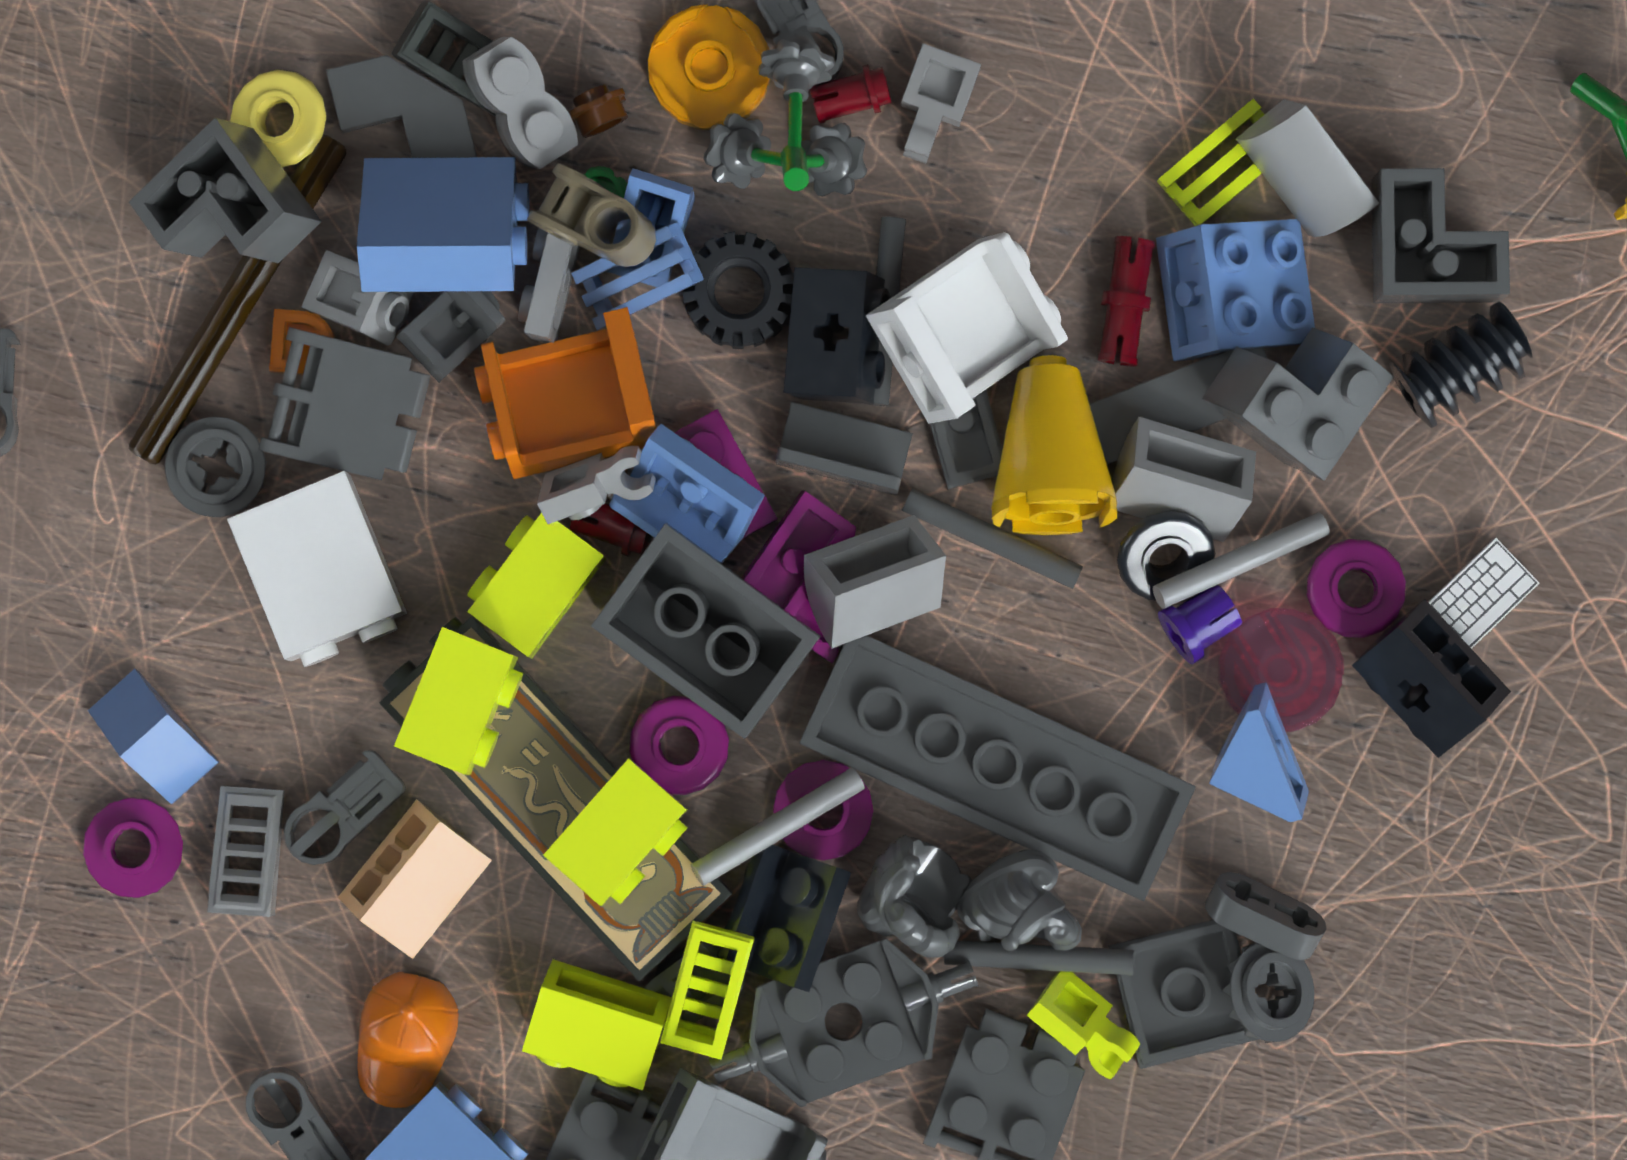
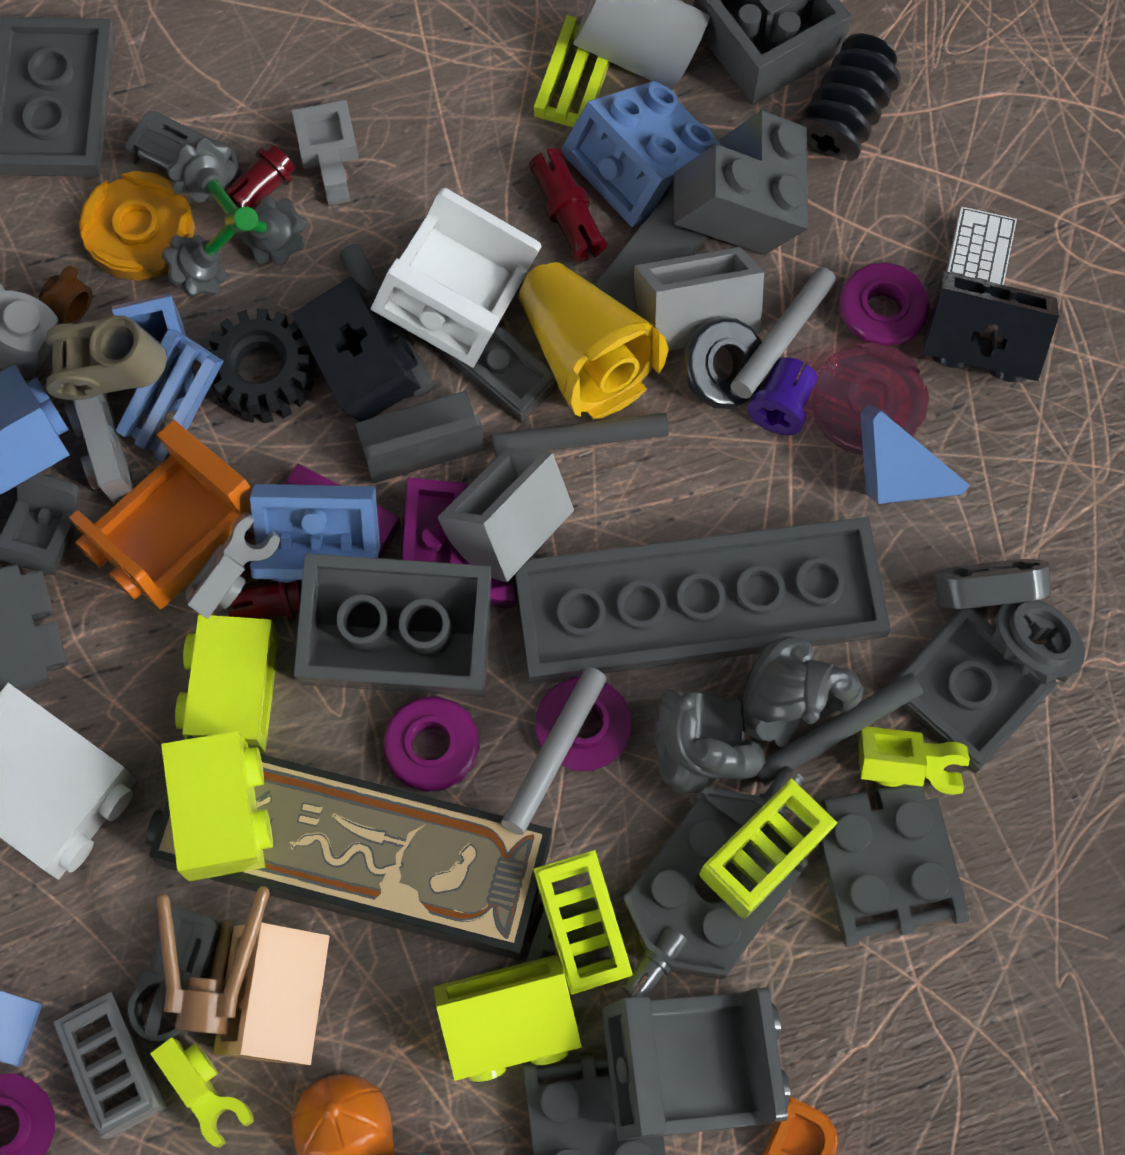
camera: 30 degrees left, 15 degrees down
neon yellow brick [543,758,688,906] -> none
black bracket [717,845,851,992] -> none
none -> neon yellow plate [150,1037,254,1148]
none -> medium nougat plant [157,886,270,1034]
none -> neon yellow slope [699,778,838,919]

